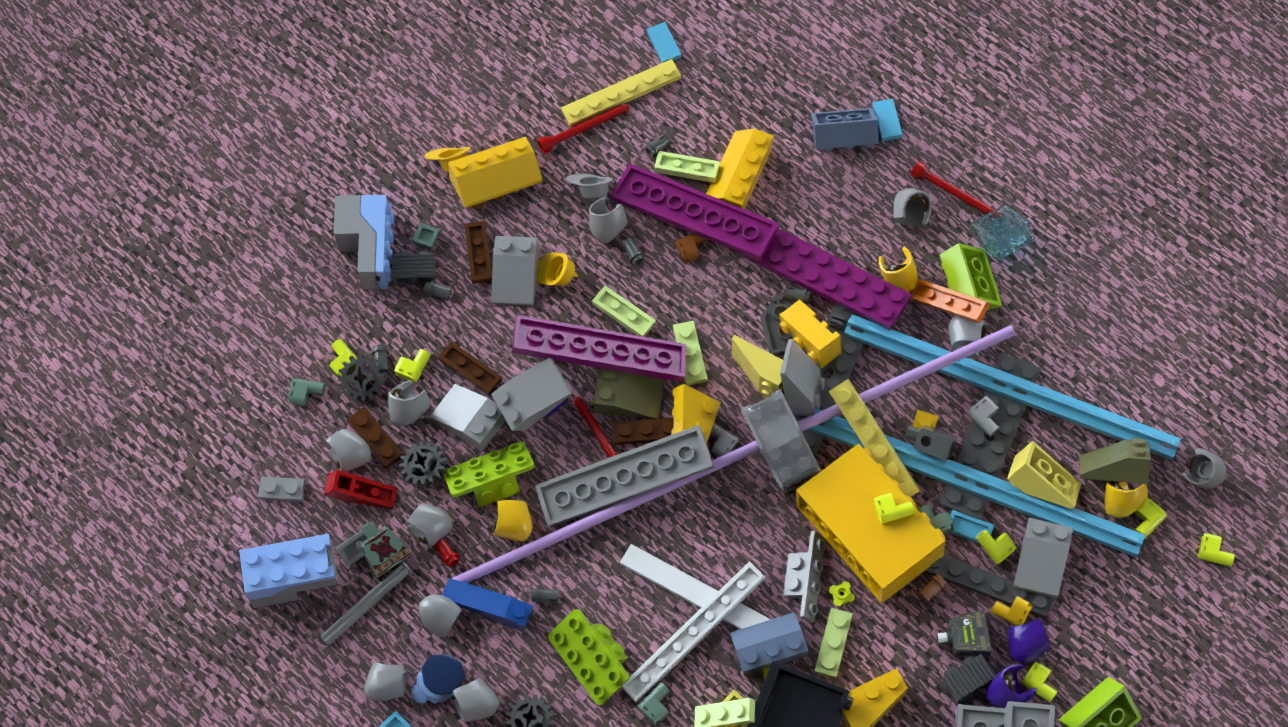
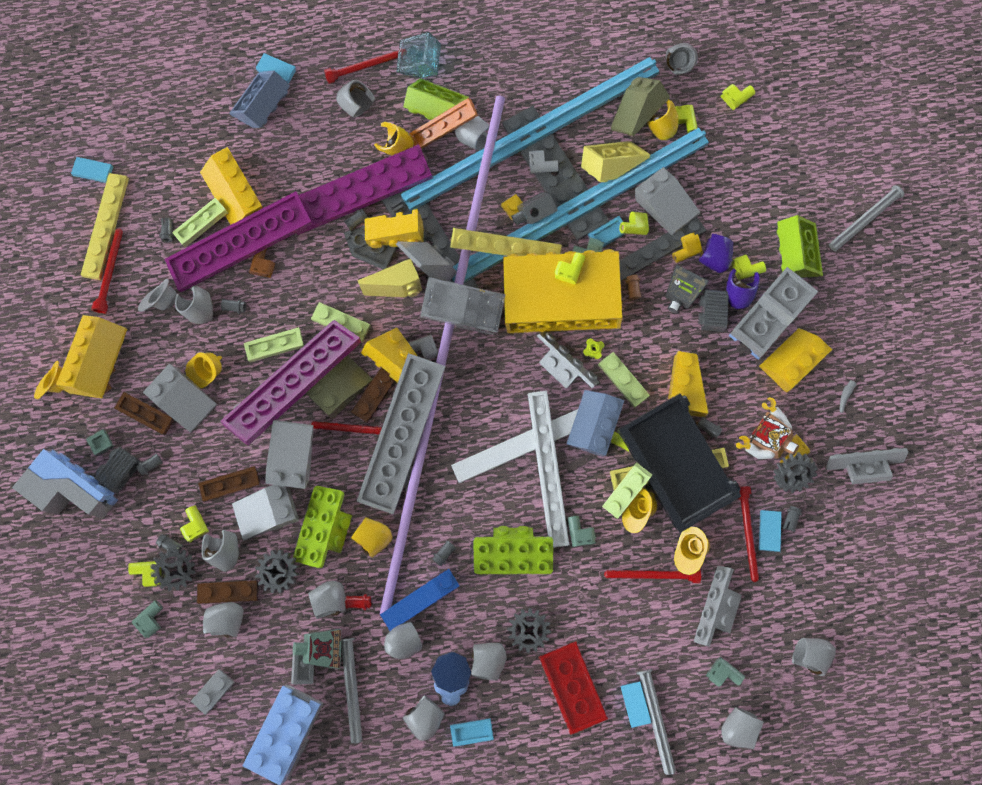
camera: 55 degrees left, 10 degrees up
red slope [324,469,398,509] -> none

